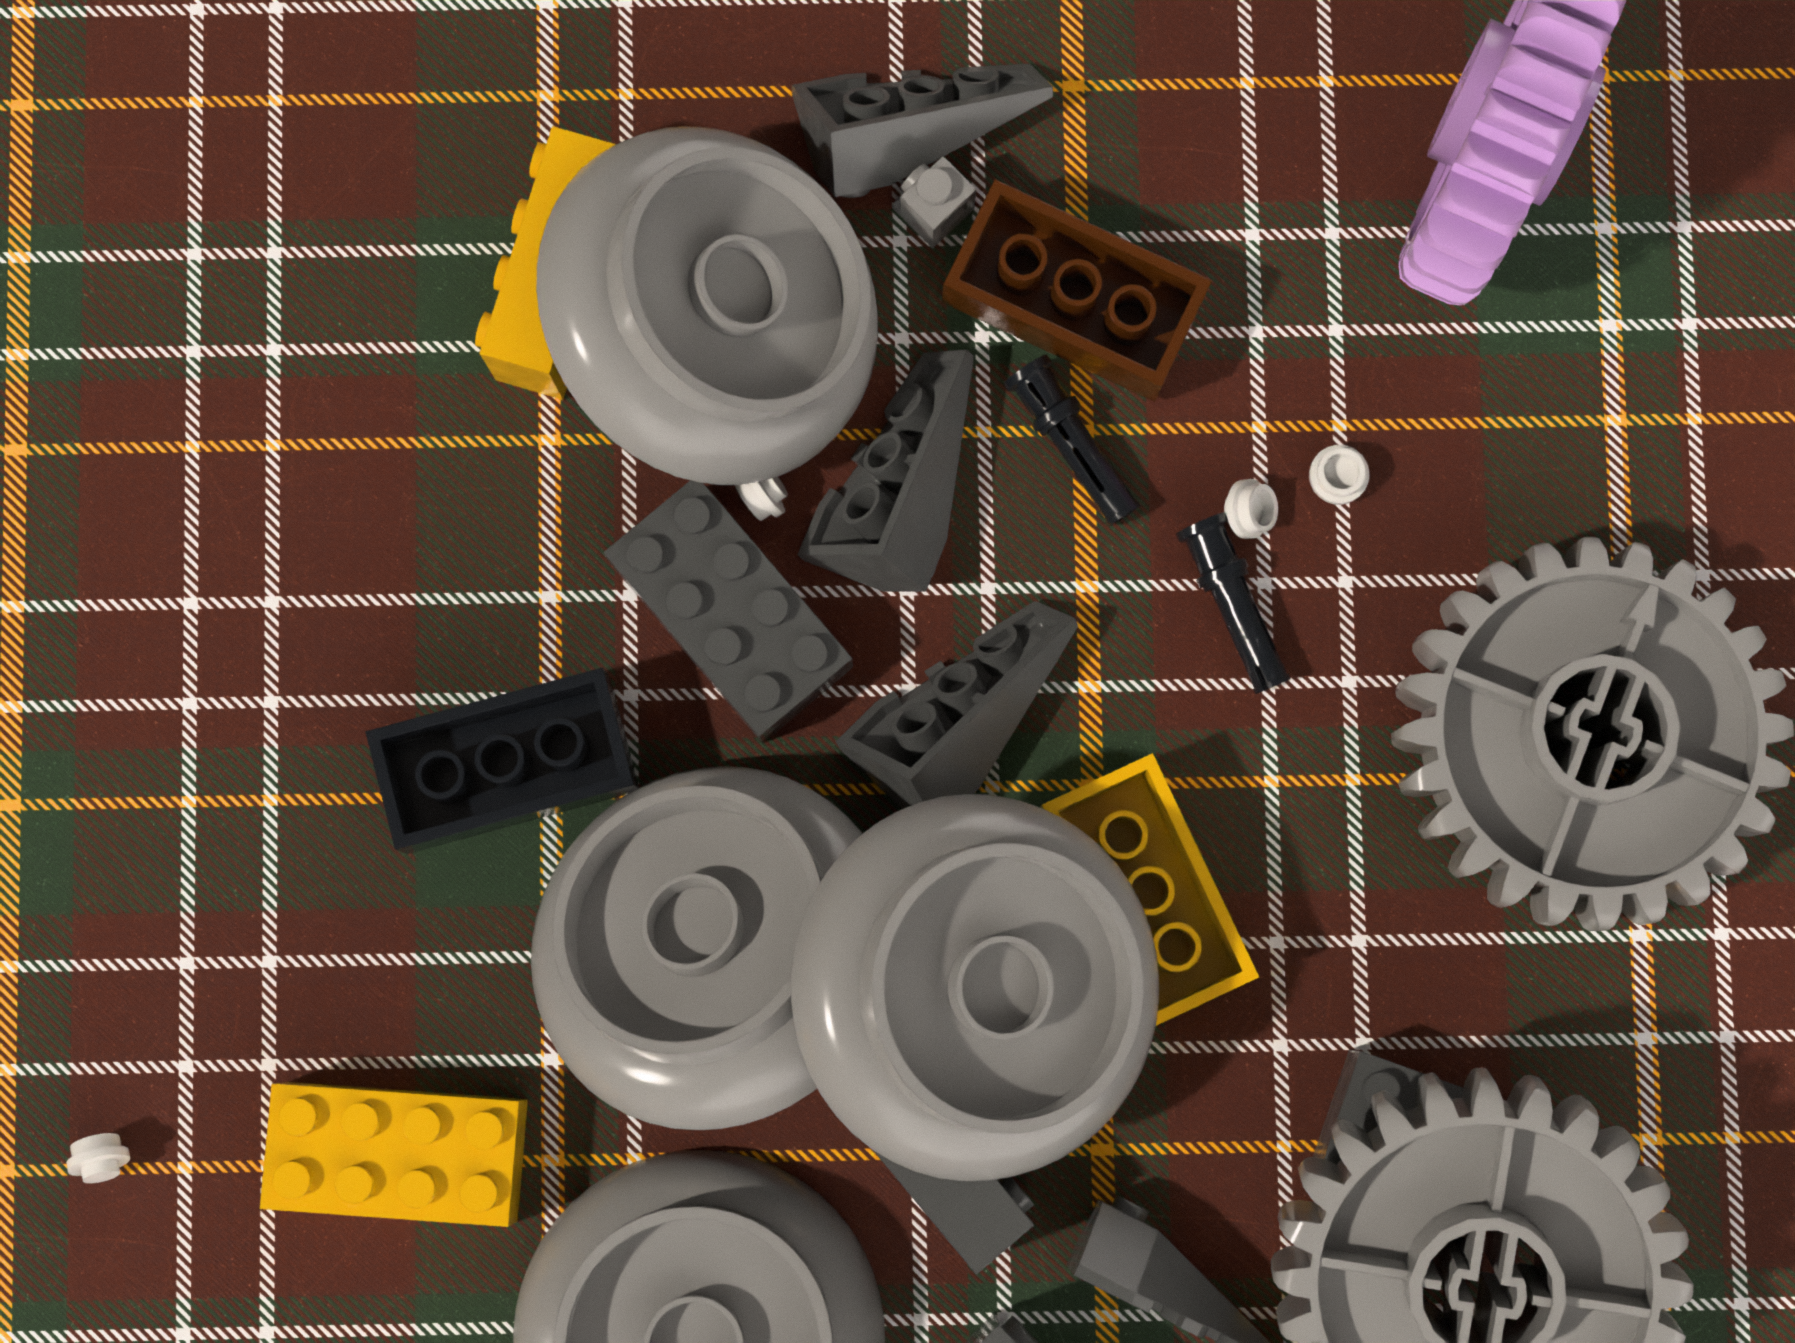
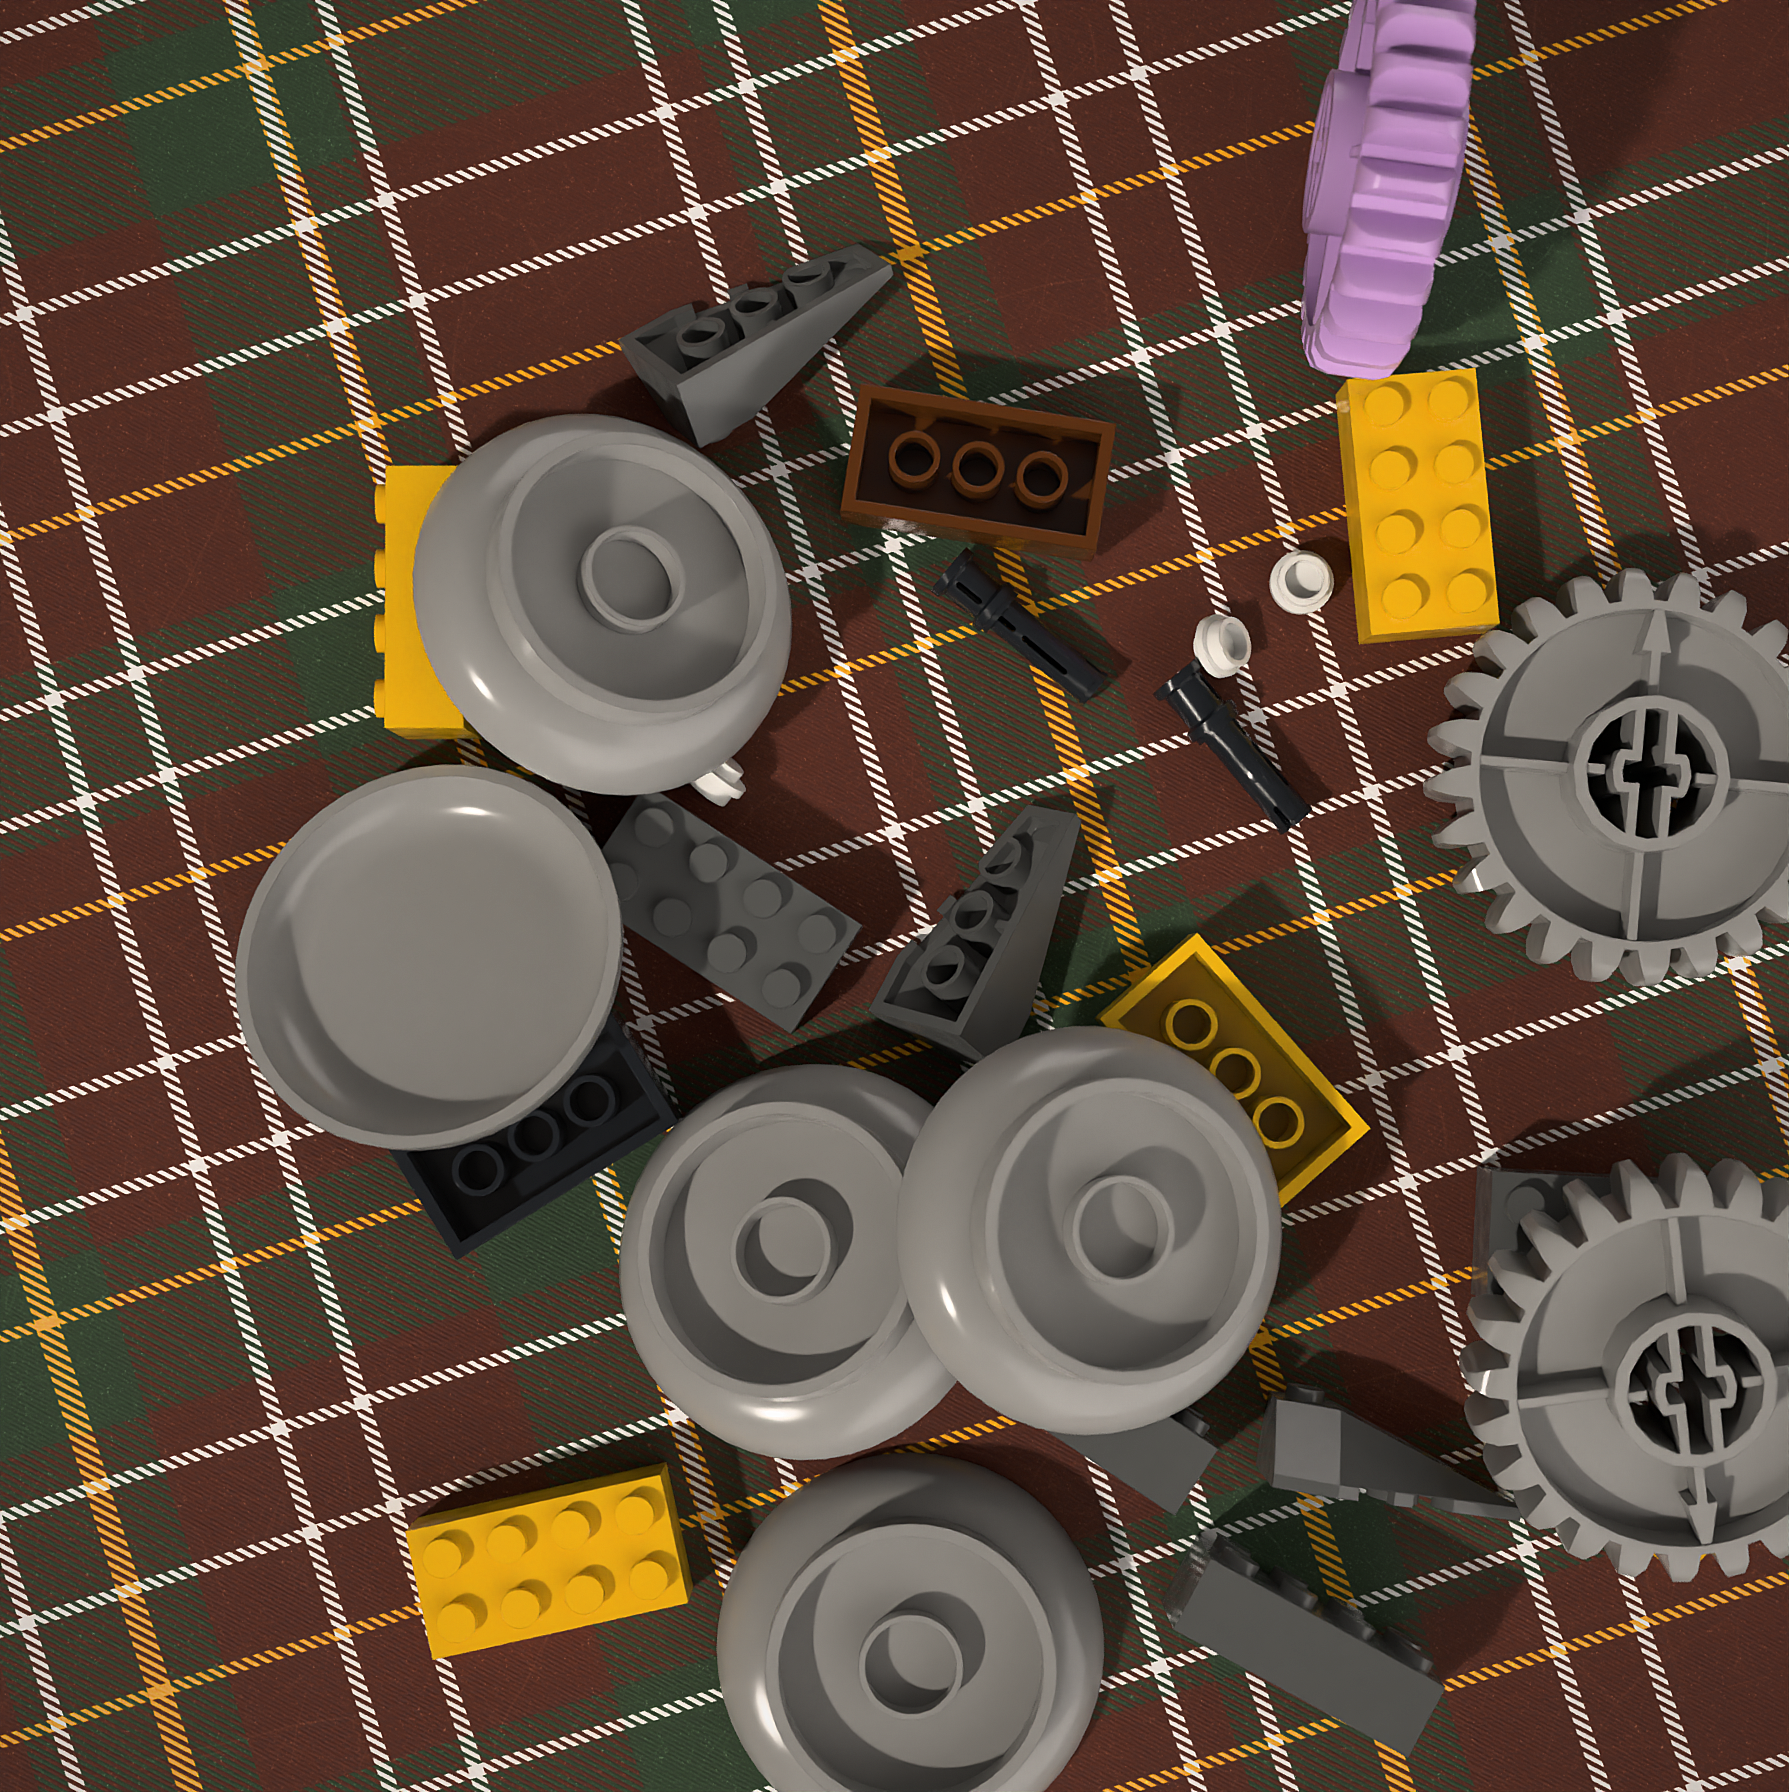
camera: 15 degrees left, 5 degrees up
white plate [66,1133,130,1183] -> none
dark grey wedge [797,350,974,592] -> none
light grey brick [892,156,976,249] -> none
none -> light grey dish [235,765,623,1151]
none -> yellow brick [1335,368,1500,644]

